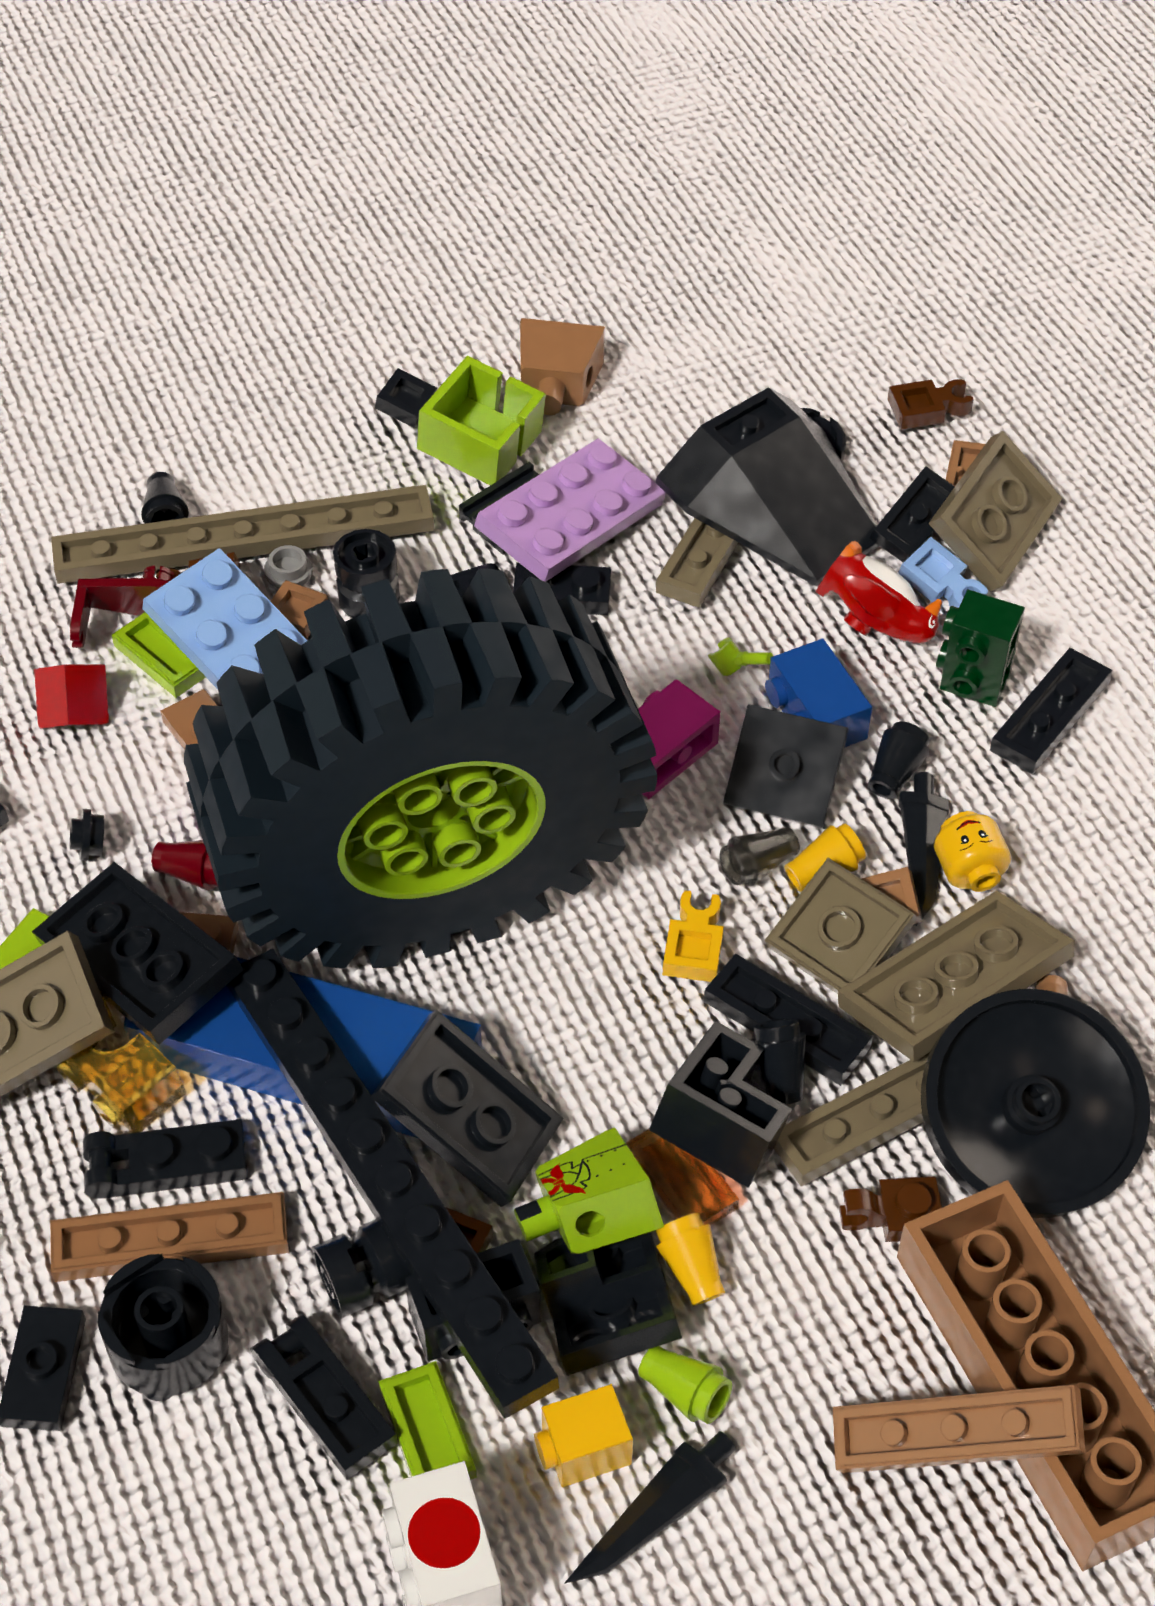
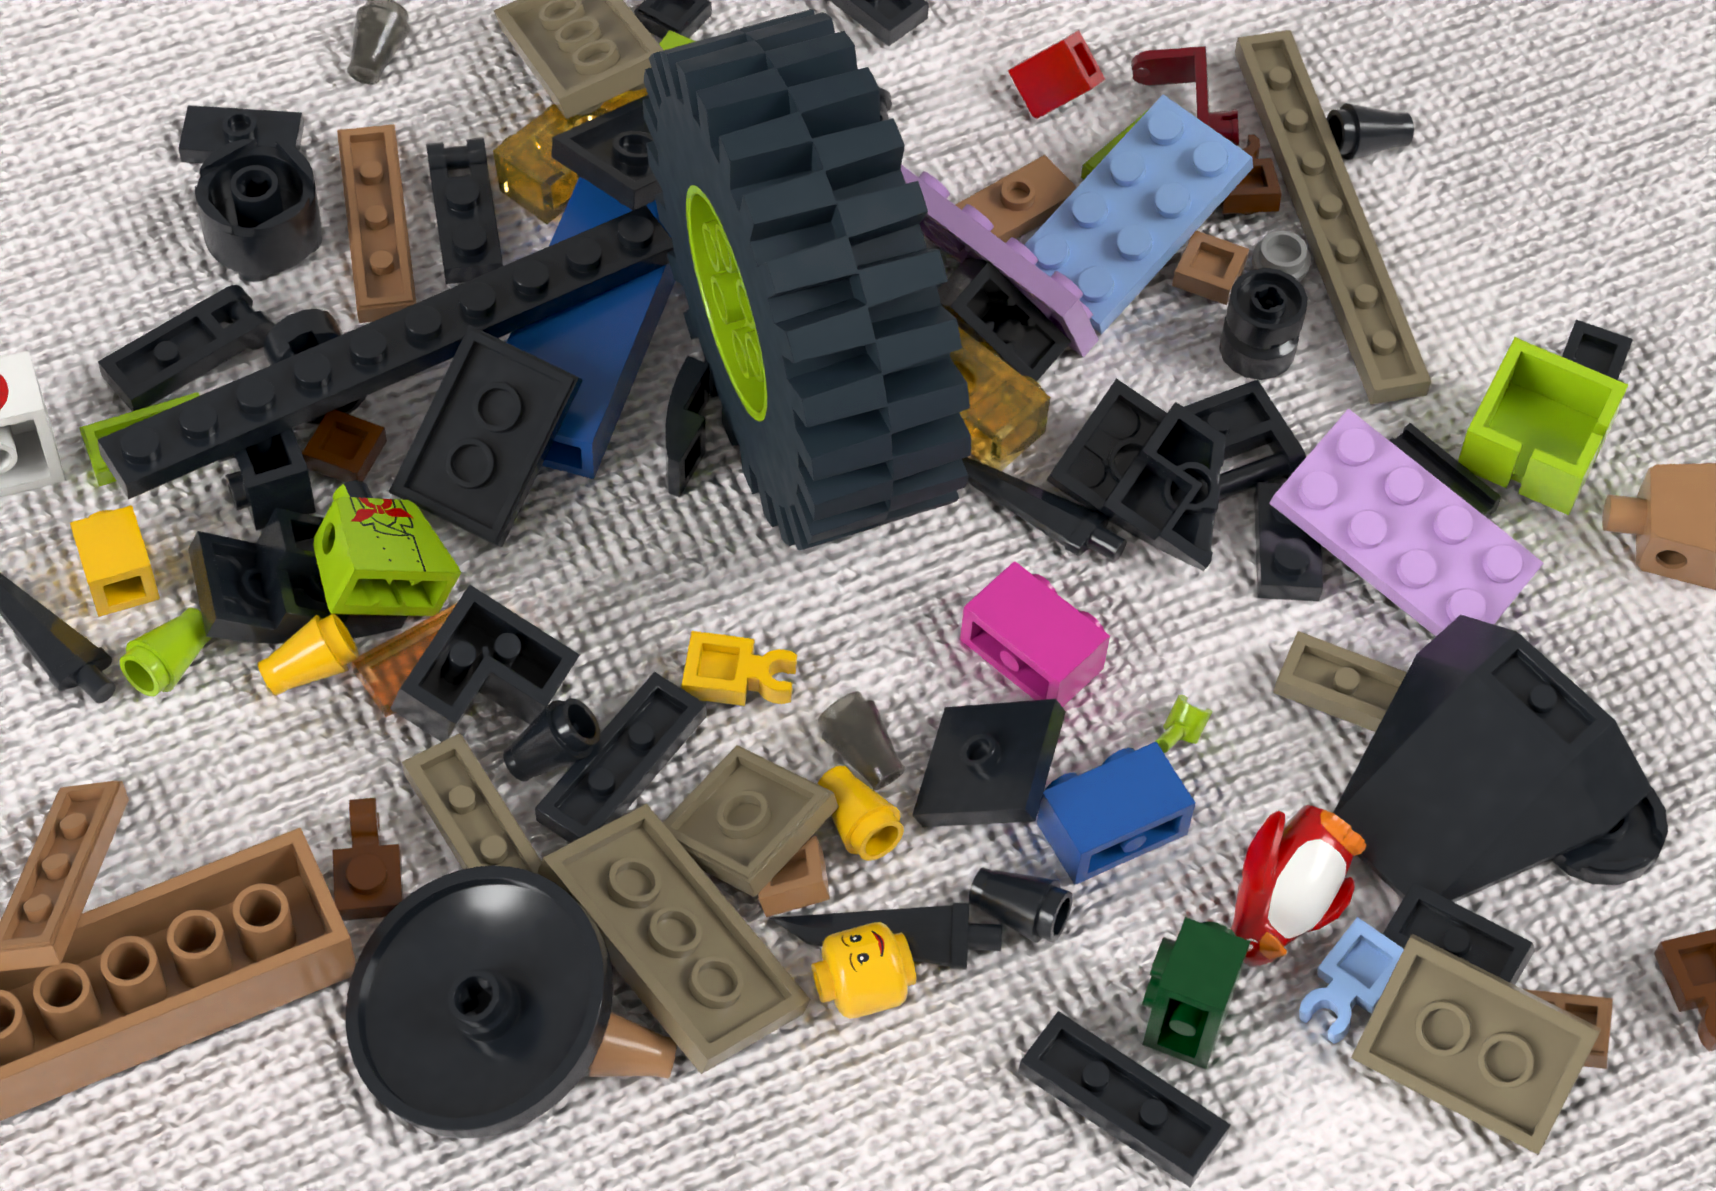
camera: 85 degrees right, 5 degrees up
none -> black slope [665,355,709,498]

